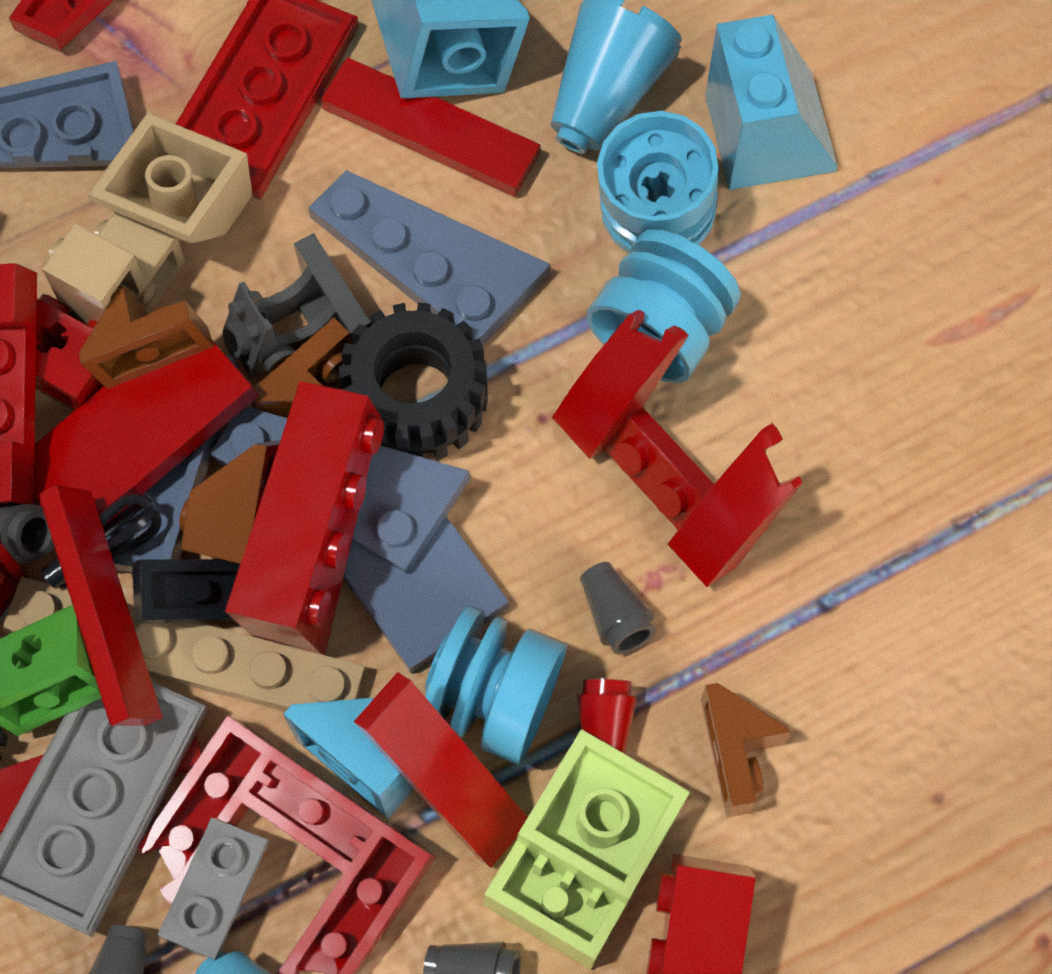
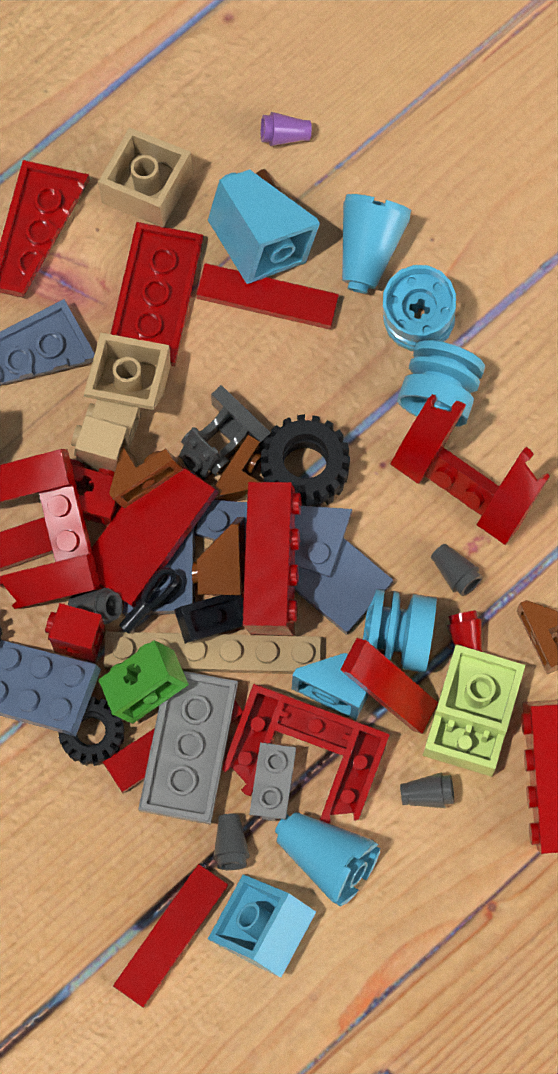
camera: 15 degrees left, 5 degrees up
red tile [39,485,163,726] -> none
sand blue wing [308,170,551,345] -> none
medium azure slope [705,14,838,190] -> none

